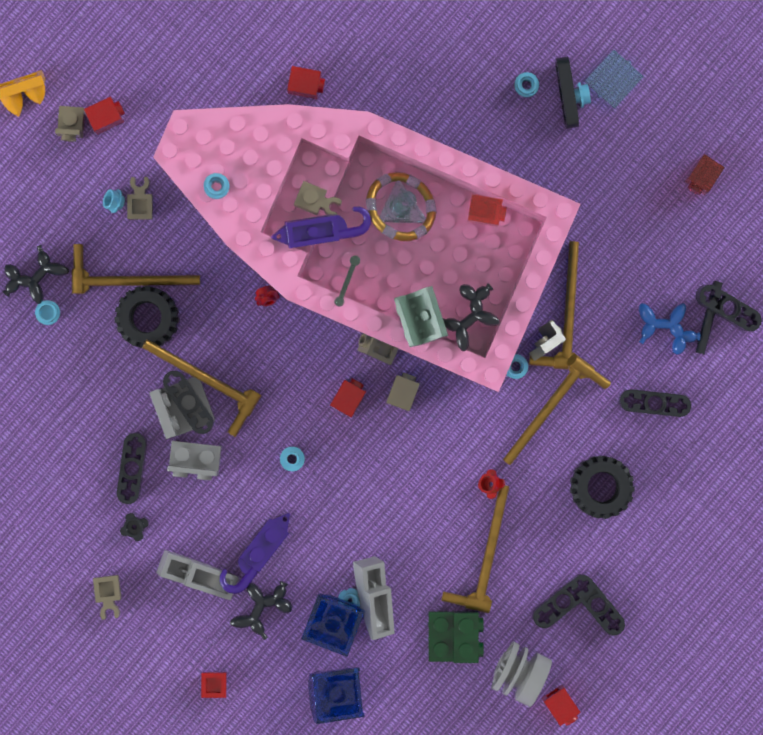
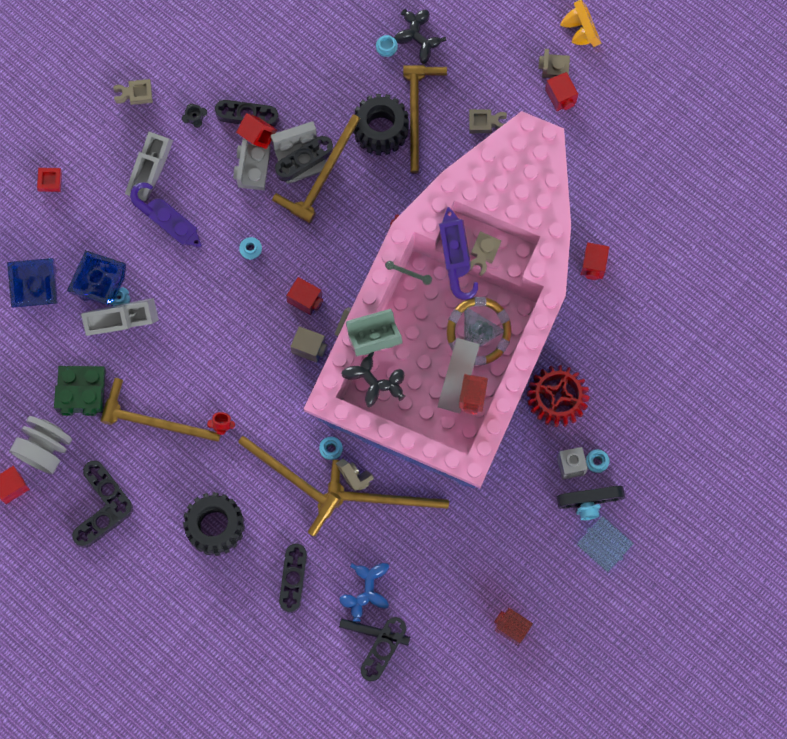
camera: 90 degrees right, 15 degrees down
medium azure plate [103,189,125,213] -> none
medium azure plate [204,173,230,199] -> none
black piece [230,581,293,640] -> none
none -> red brick [236,113,277,149]
none -> light grey slope [438,338,480,414]
none -> red gear [527,365,590,427]
none -> light grey brick [557,447,588,480]

